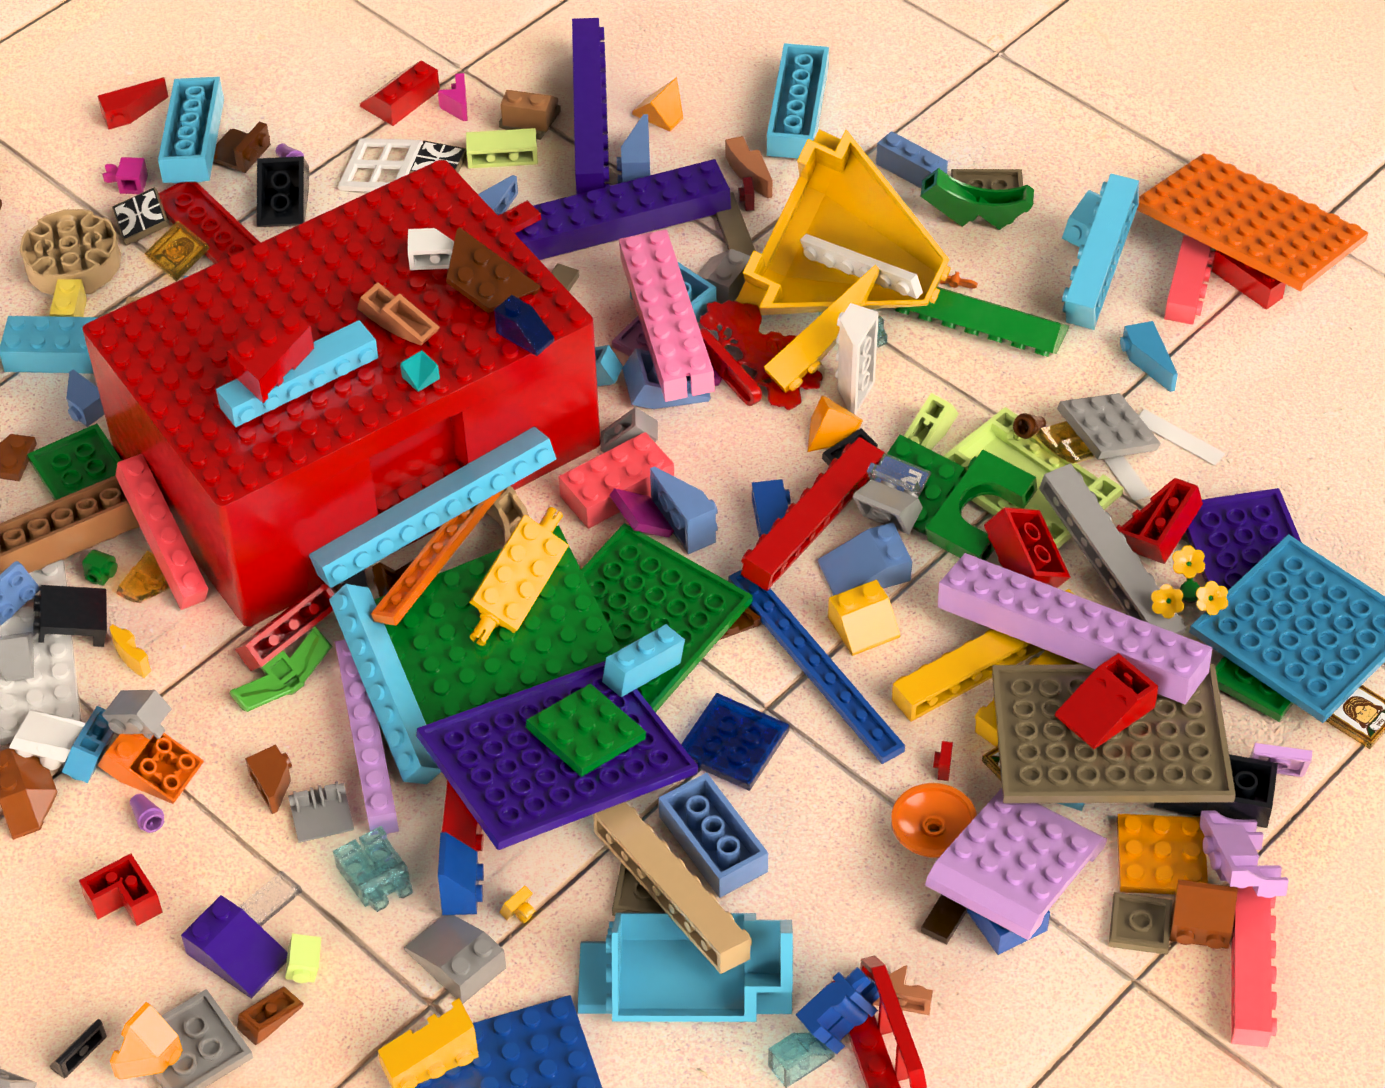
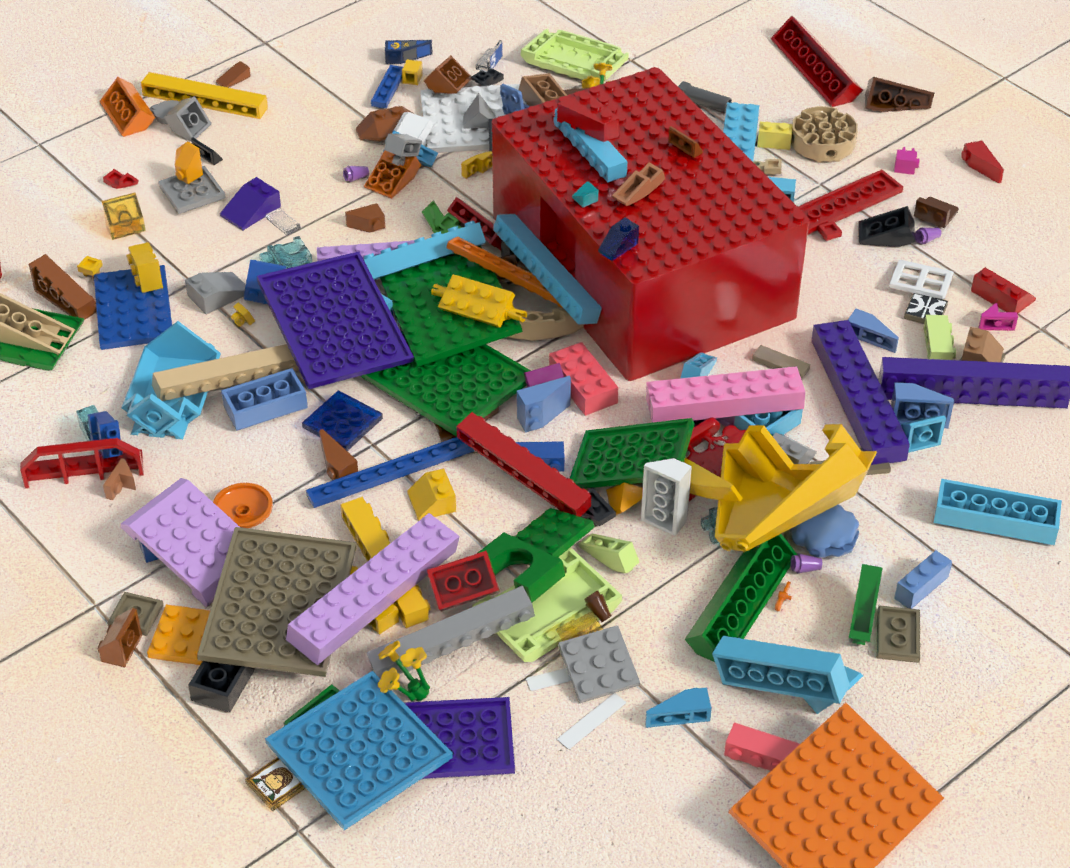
camera: 95 degrees right, 5 degrees down
red brick [79,853,163,926] -> none
tile [112,187,169,245] -> none
clear yellow tile [144,221,210,281] -> none
medium azure brick [158,77,224,184] -> none
dark orange slope [237,986,304,1045] -> none
yellowish green brick [285,933,321,983] -> none
light grey hinge [288,781,354,843] -> none
white slope [408,228,454,270] -> none
reddish brown wing [446,227,541,313] -> none
red plate [498,200,542,233] -> none
green plate [526,683,646,777] -> none
light grey slope [601,407,658,453] -> none
medium azure brick [602,624,685,697] -> none
light orange slope [632,77,683,132] -> none
nougat slope [725,136,773,198] -> none
dark red plate [738,177,755,211] -> none
white plate [800,234,923,299] -> none
medium blue slope [818,522,912,596] -> none
light grey slope [853,480,923,535] -> none
clear panel [867,453,931,497] -> none
red plate [933,741,953,781] -> none
red slope [1054,653,1158,749] -> none
red wedge [1116,478,1203,564] -> none
lavender bracket [1199,810,1289,898] -> none
coral brick [1231,886,1277,1047] -> none
lavender tile [1249,743,1312,777] -> none
none -> dark orange slope [319,429,358,480]
none -> green plate [570,418,695,489]
none -> dark orange slope [668,126,703,158]
none -> medium azure slope [900,415,946,453]

